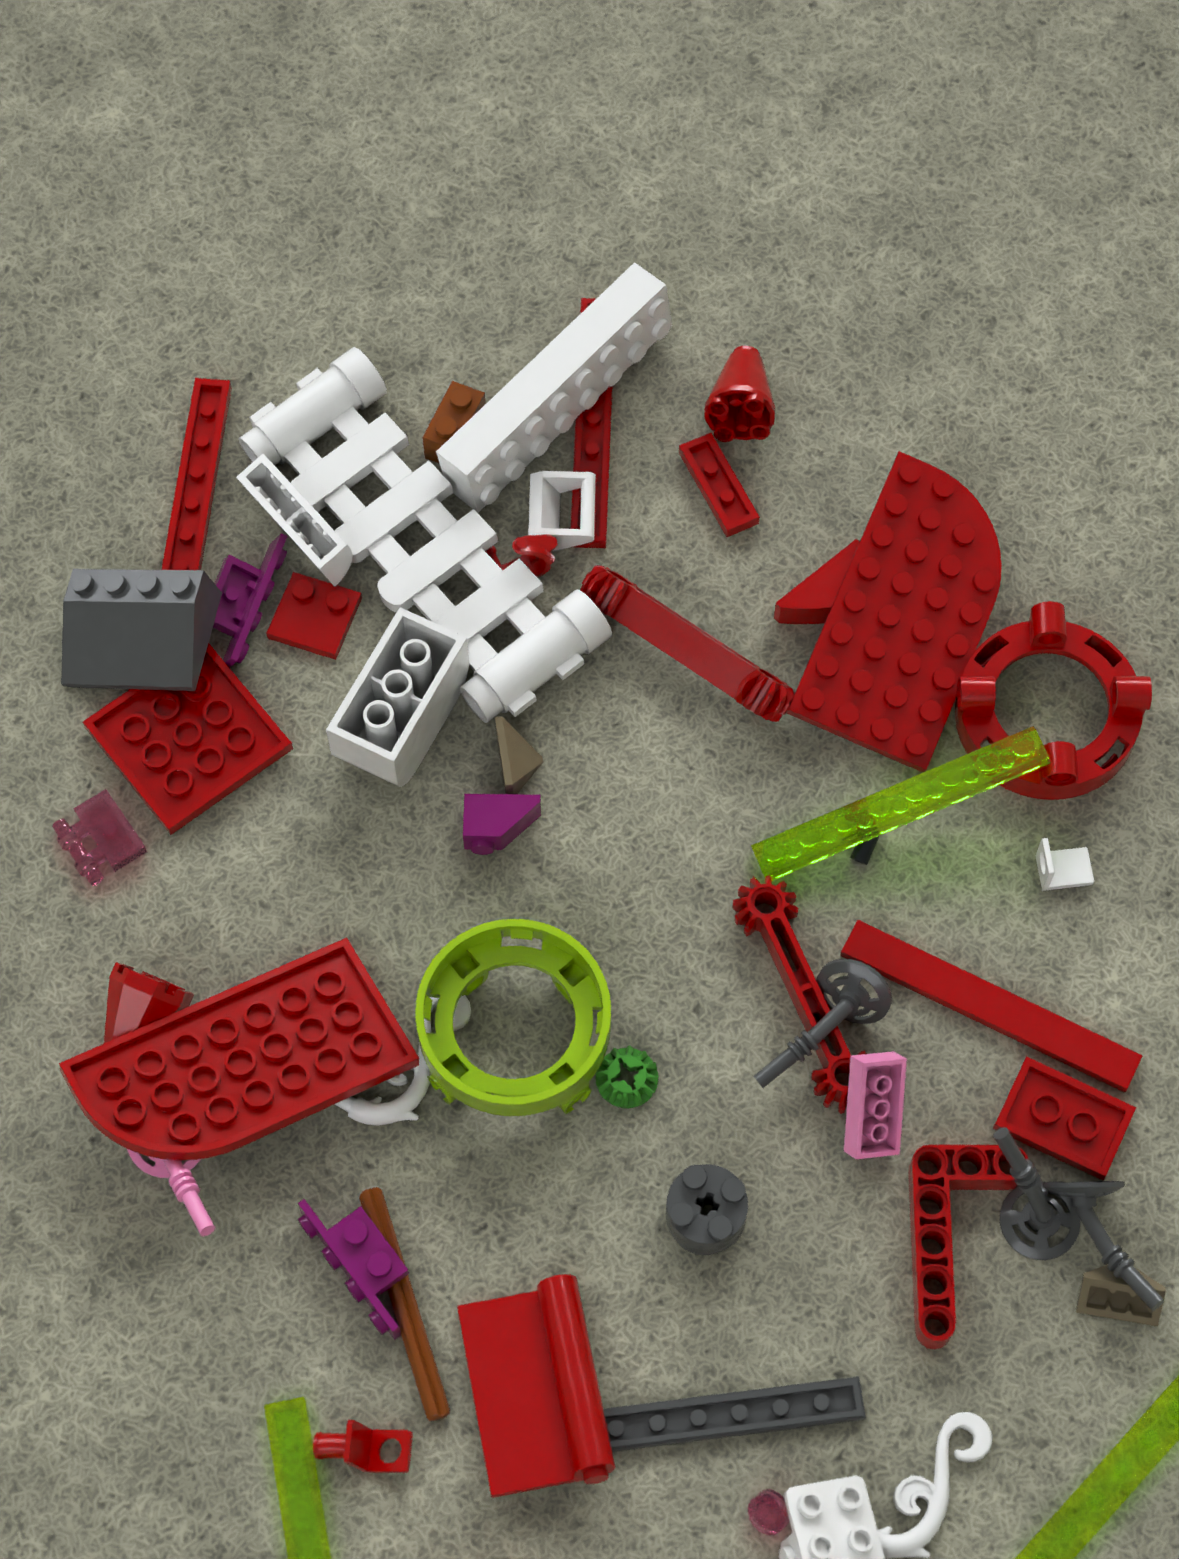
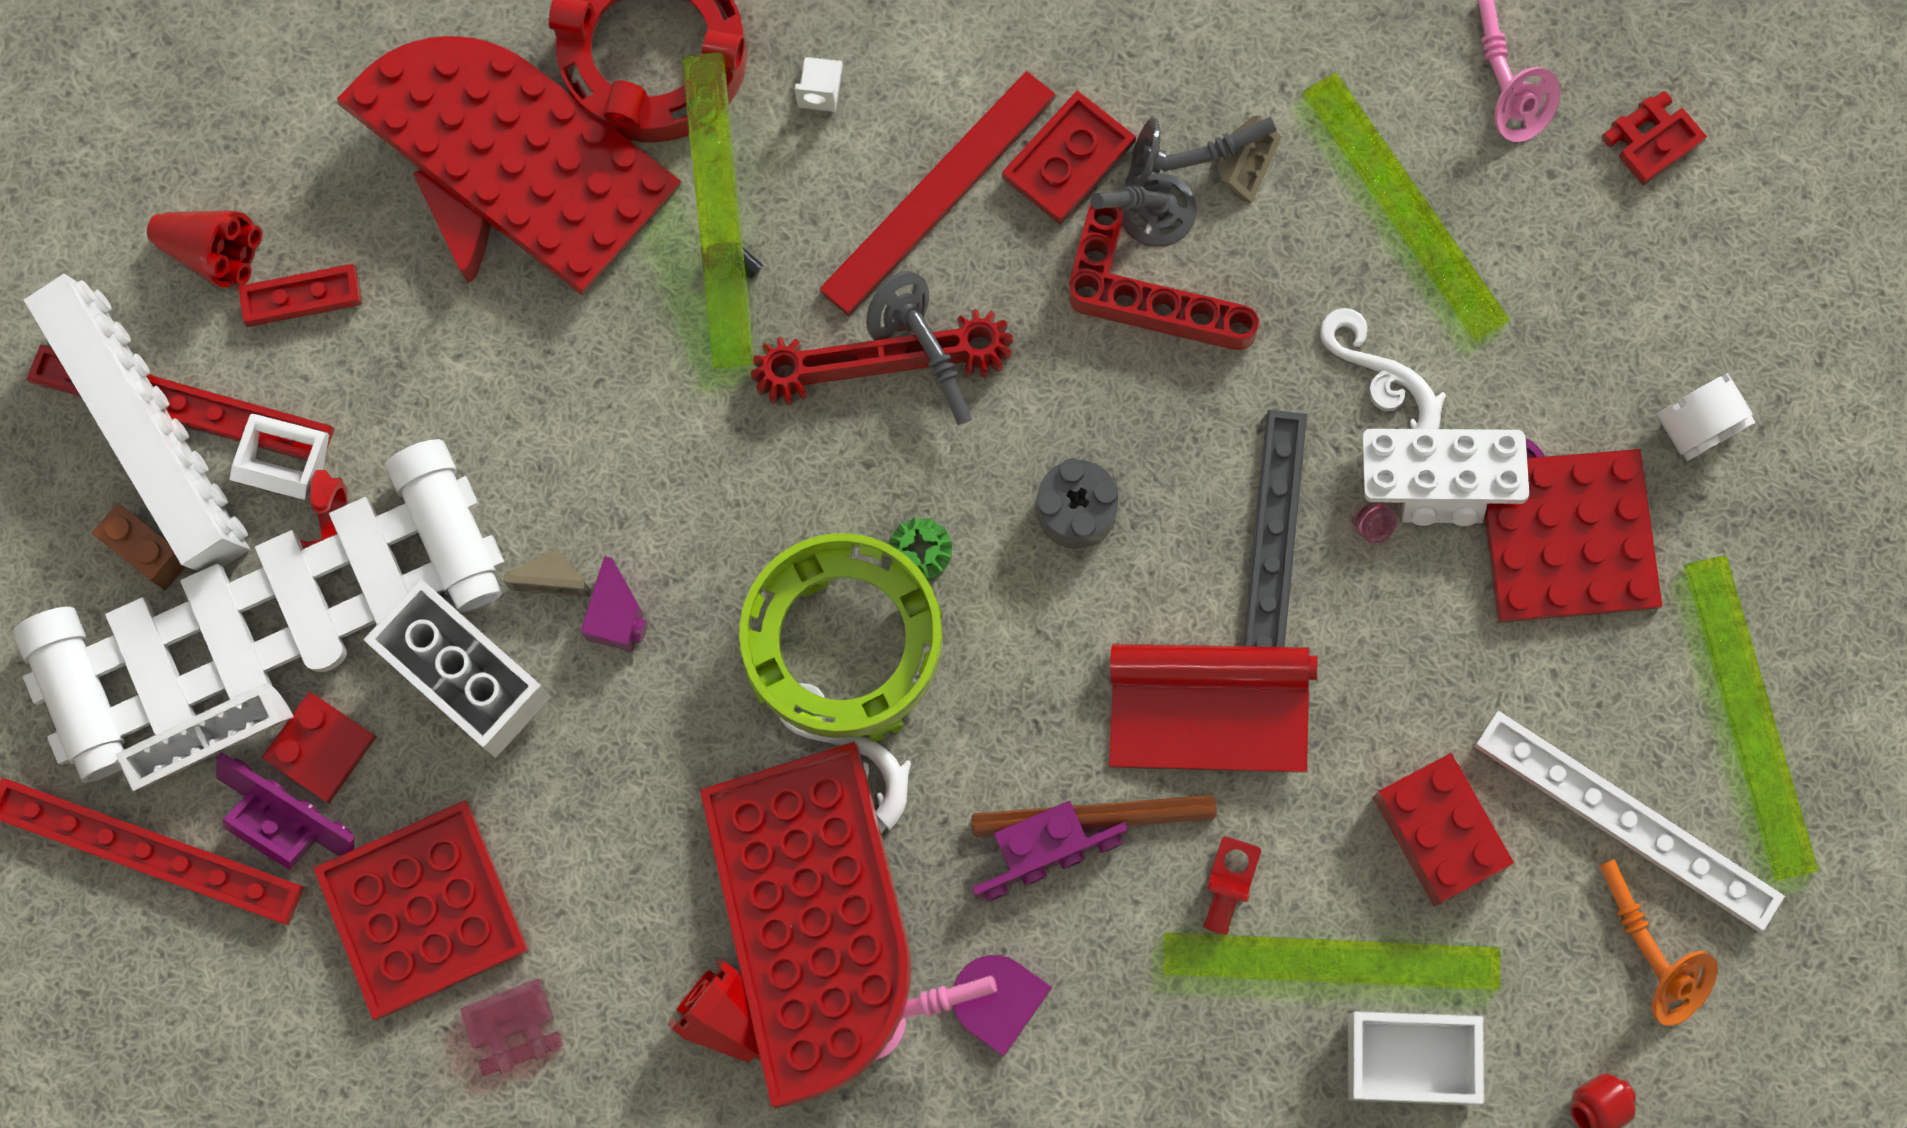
camera: 70 degrees left, 10 degrees up
dark grey slope [61,569,222,691] -> none
red arm [580,565,794,722] -> none
bright pink piece [844,1051,907,1160] -> none
none -> magenta tile [953,955,1052,1057]

